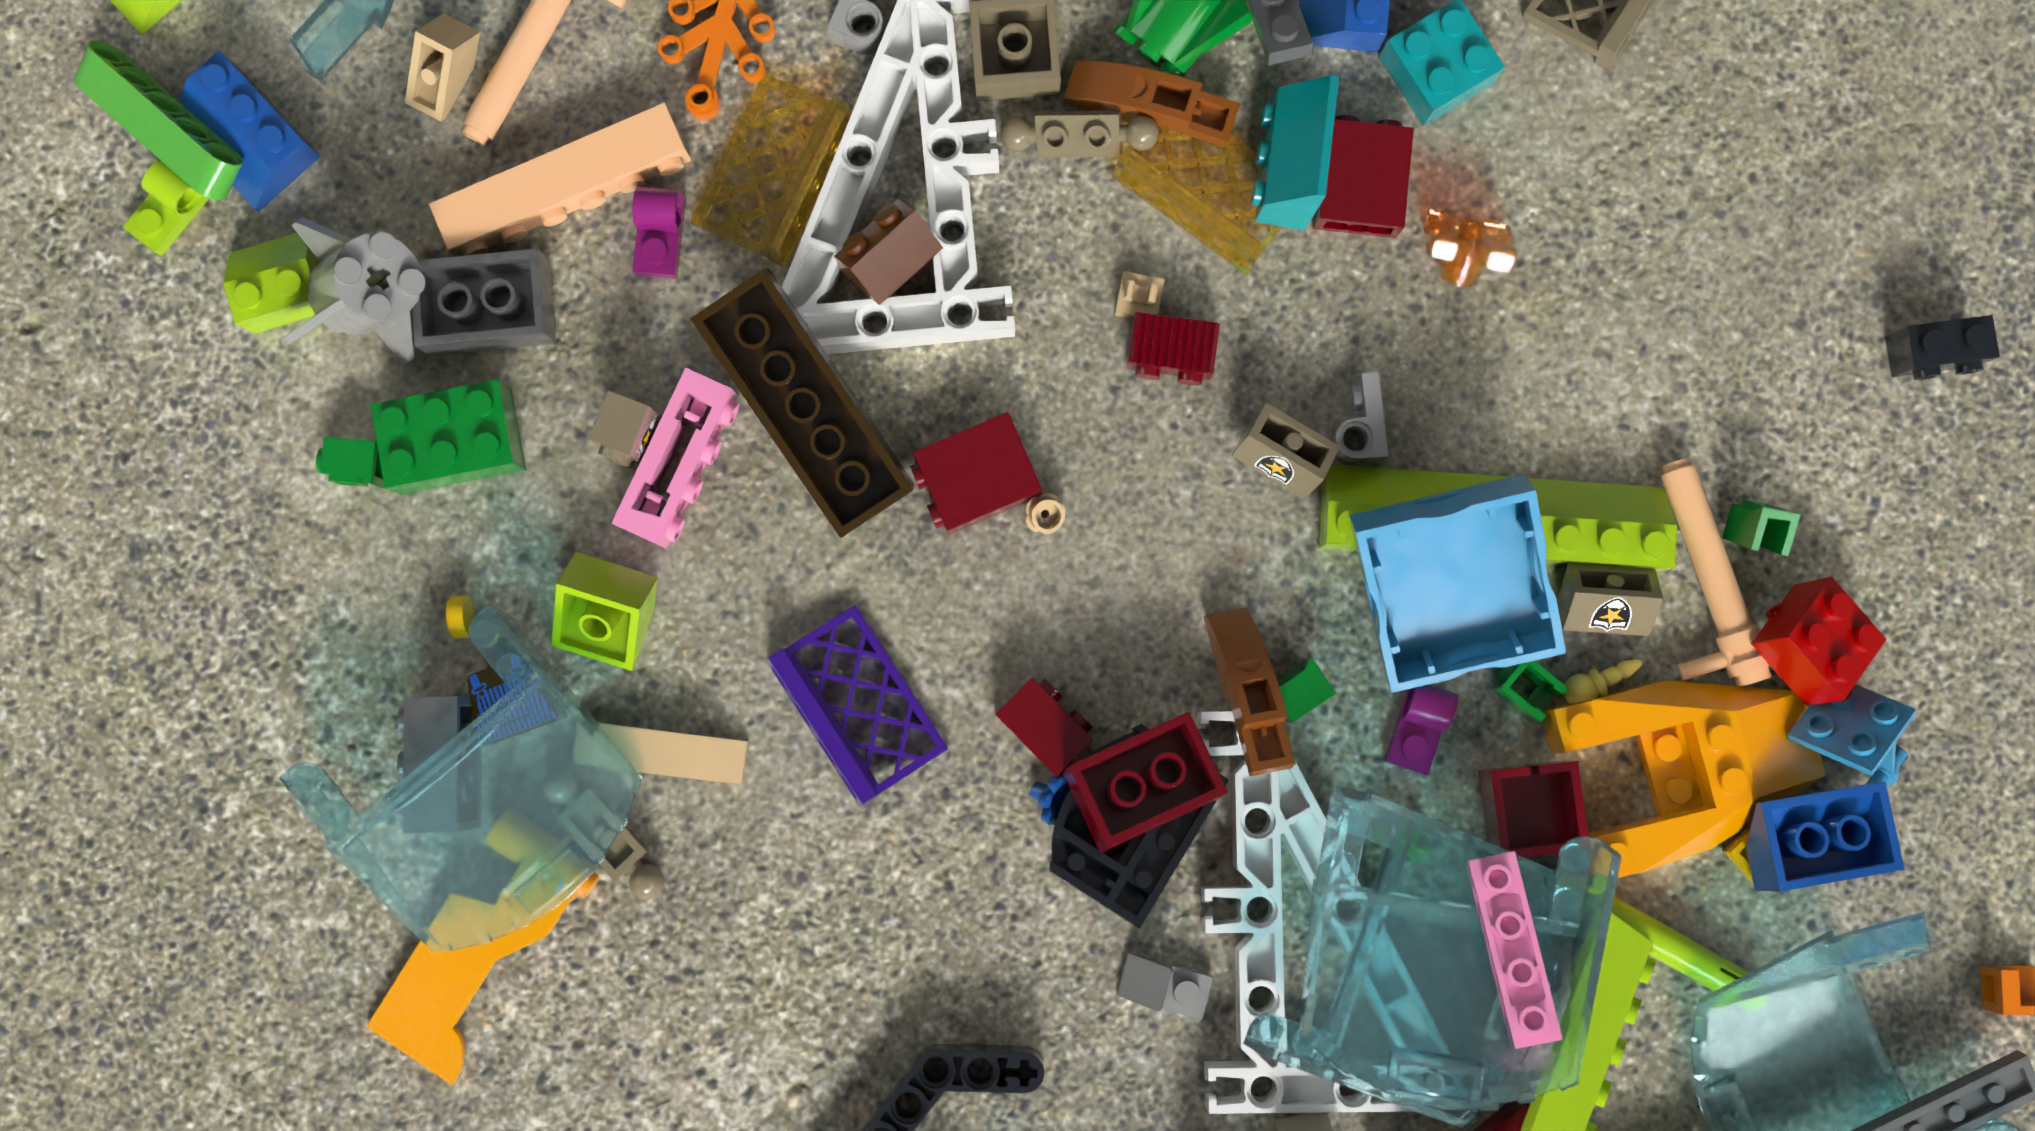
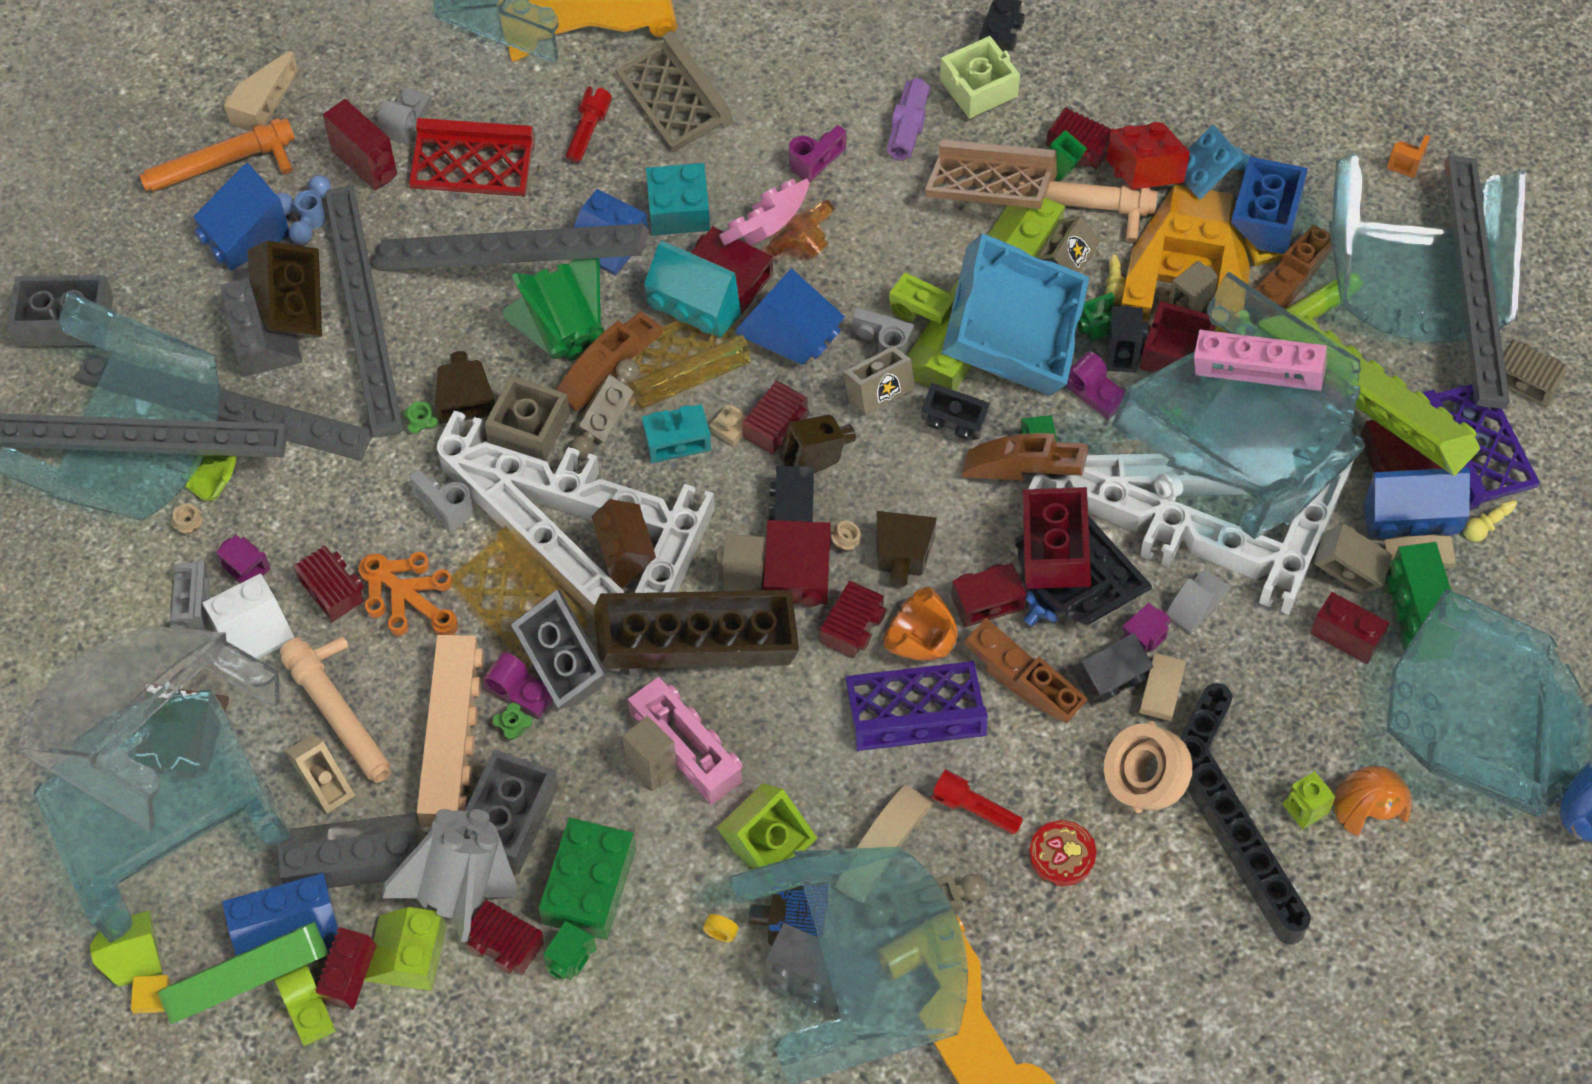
camera: 65 degrees left, 25 degrees down
none -> yellow tile [131,975,170,1014]
none -> dark grey slope [278,813,419,888]
none -> dark red brick [315,927,377,1010]
none -> dark red brick [465,899,544,975]
none -> bright green plate [493,703,532,740]
none -> flat silver slope [511,589,608,708]
none -> teal brick [642,404,712,464]
none -> dark tan brick [717,534,765,591]
none -> bright pink slope [719,178,810,246]
none -> blue slope [734,268,845,365]
none -> black brick [769,466,814,522]
none -> dark brown torso [780,414,856,473]
none -> magenta plate [789,125,847,183]
none -> dark red brick [820,580,887,658]
none -> dark brown torso [876,511,937,587]
none -> orange hair [883,587,957,661]
none -> medium lavender piece [887,78,930,161]
none -> lime plate [889,272,955,325]
none -> black brick [921,383,990,440]
none -> medium nougat fence [925,139,1057,209]
none -> red piece [930,768,1023,834]
none -> yellowish green brick [940,36,1020,119]
none -> dark orange slope [963,618,1088,723]
none -> tile [1029,820,1097,887]
none -> dark red brick [1046,107,1113,169]
none -> black brick [1071,633,1154,703]
none -> light nougat piece [1104,721,1192,813]
none -> black brick [1106,306,1148,373]
none -> magenta window [1120,602,1171,653]
none -> tan slope [1139,653,1186,721]
none -> white plate [1154,471,1183,502]
none -> dark tan brick [1168,261,1218,314]
none -> dark orange slope [1248,224,1339,315]

